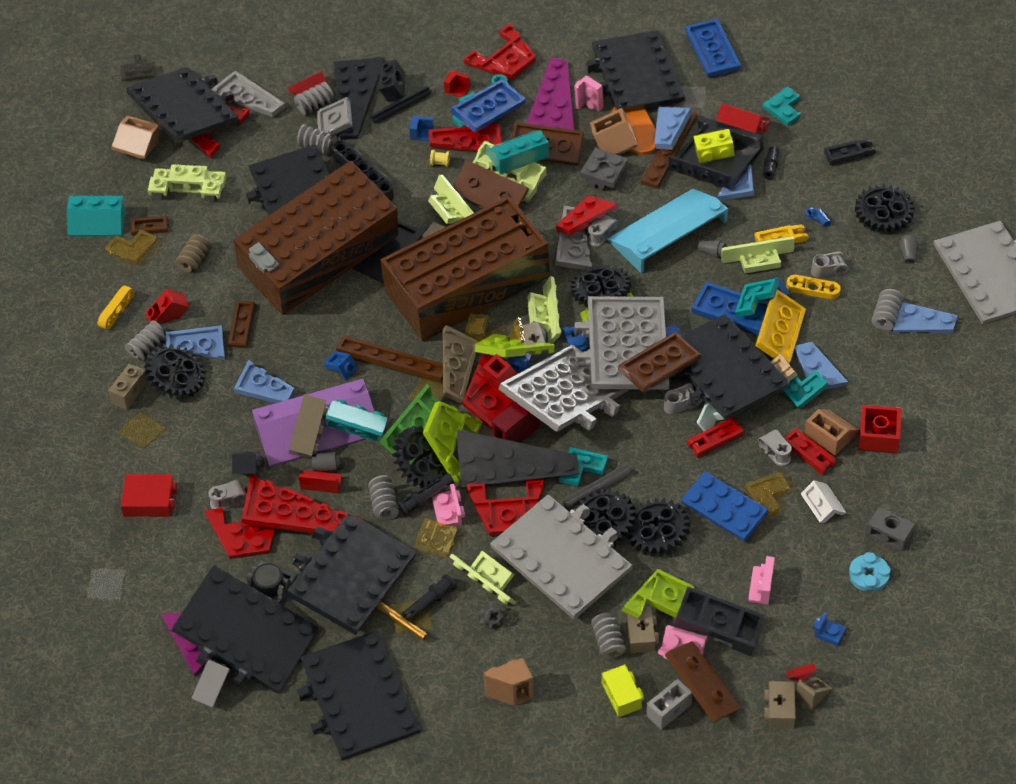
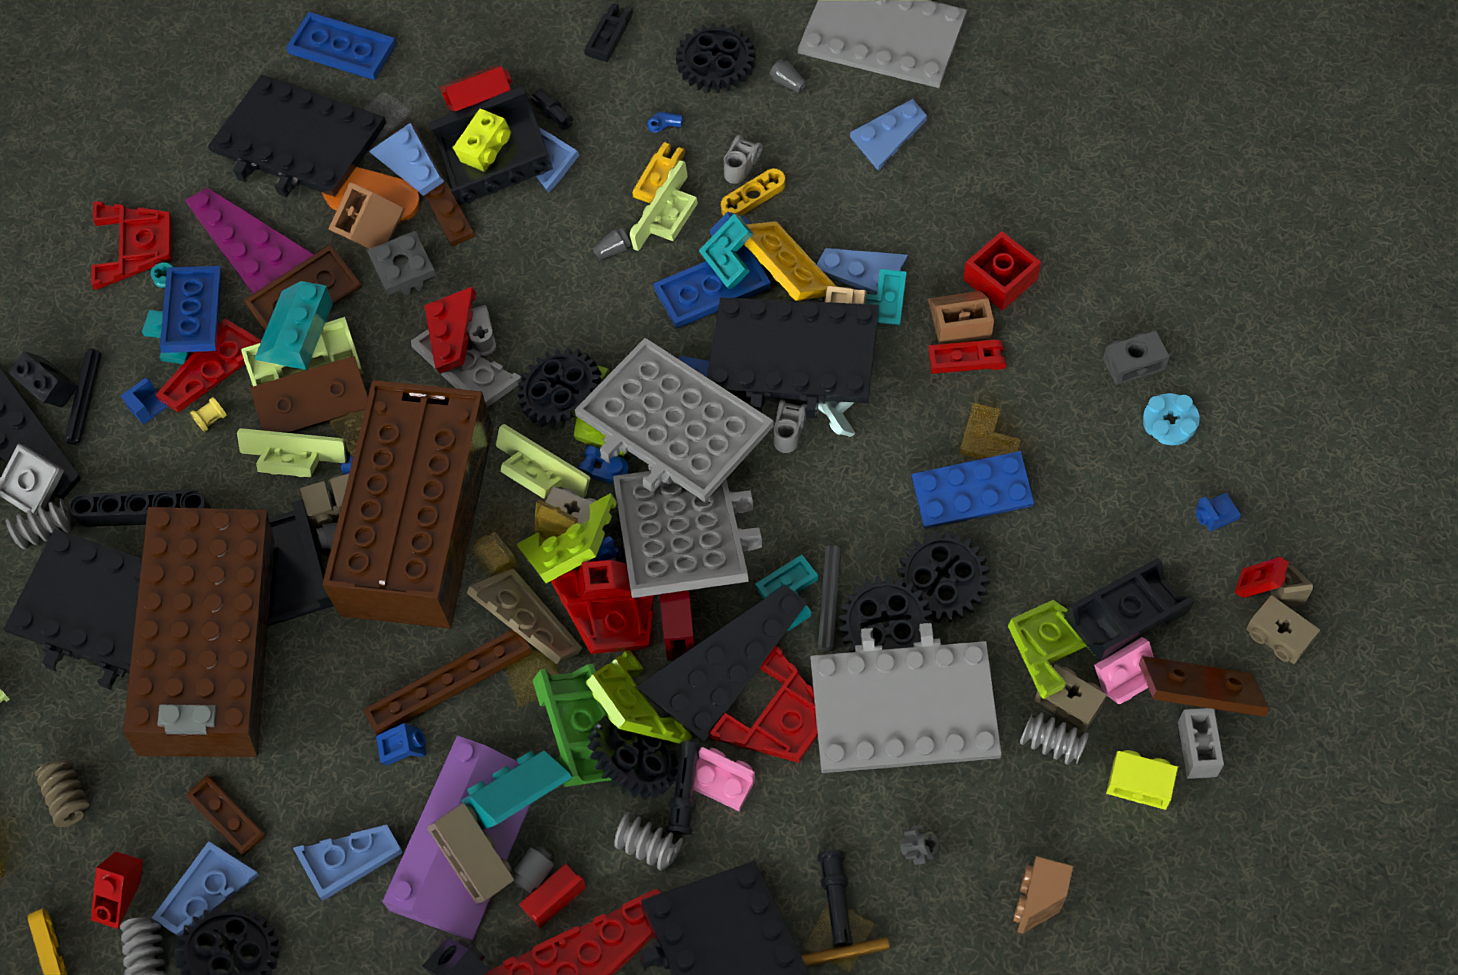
camera: 50 degrees left, 10 degrees up
clear yellow piece [414,518,458,558] -> none
red panel [443,70,471,98] -> none
yellowish green bracket [450,551,517,605] -> none
bright pink bracket [575,76,603,112] -> none
medium azure slope [607,189,728,273] -> none
reddish brown plate [618,332,701,393] -> none
red plate [687,418,743,458] -> none
bright pink bracket [748,556,775,605] -> none
light grey piece [758,429,791,466] -> none
teal plate [763,86,800,126] -> none
white panel [801,480,846,523] -> none
light grey piece [871,289,903,331] -> none

